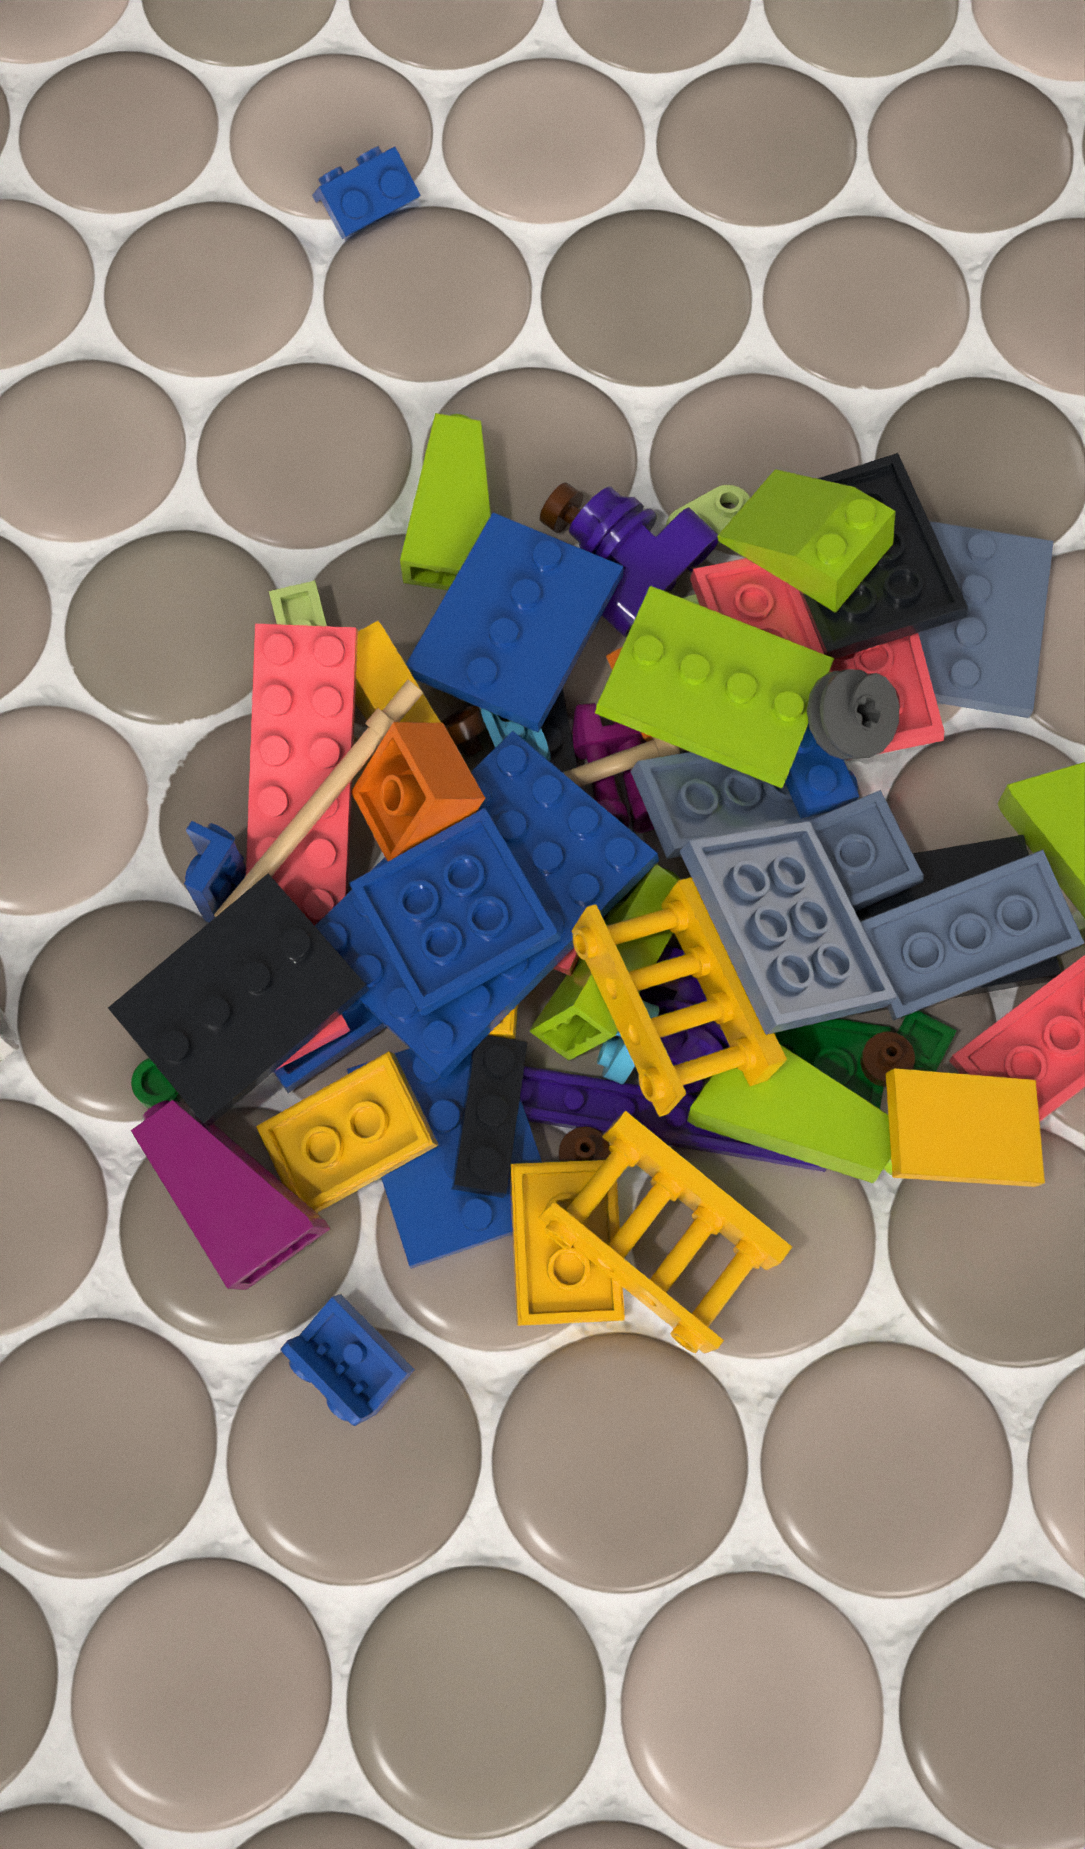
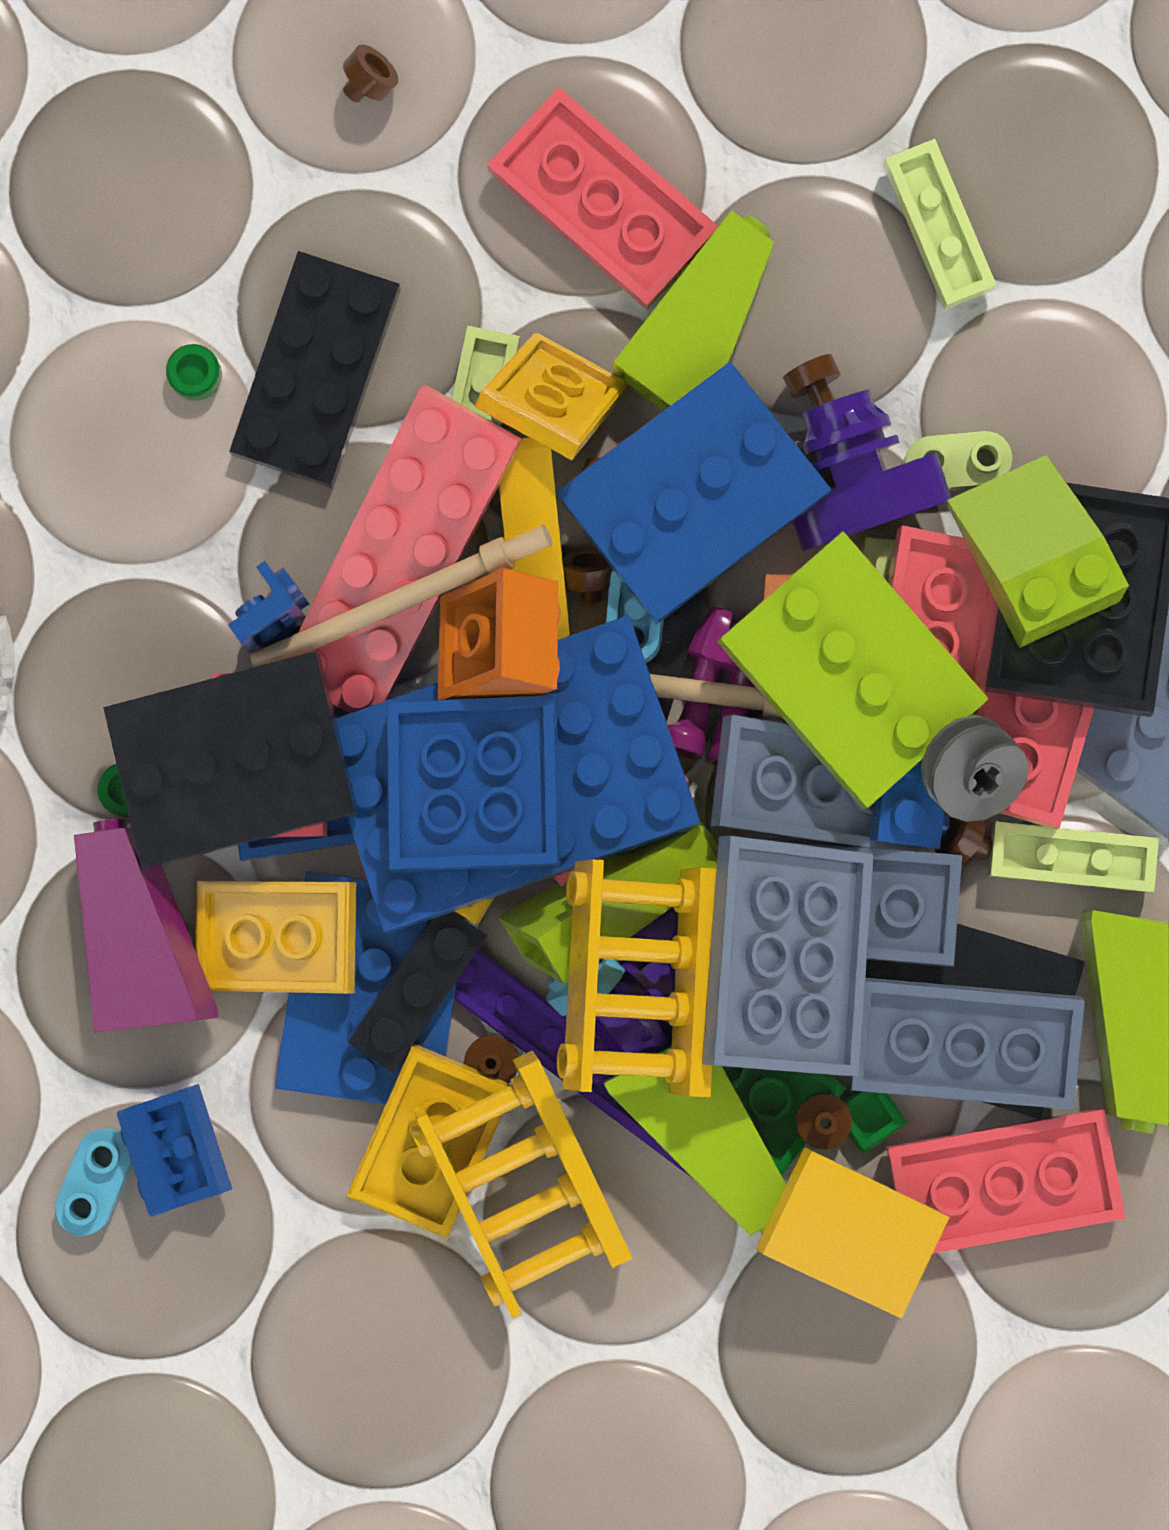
camera: 25 degrees right, 15 degrees up
none -> medium azure plate [55,1127,133,1236]
none -> green tile [166,344,222,401]
none -> black plate [229,251,401,489]
none -> reddish brown tile [343,45,398,102]
none -> yellow tile [474,333,628,460]
none -> coral plate [487,87,719,310]
none -> yellowish green plate [883,139,997,310]
none -> reddish brown tile [934,817,992,864]
none -> yellowish green plate [987,821,1159,893]

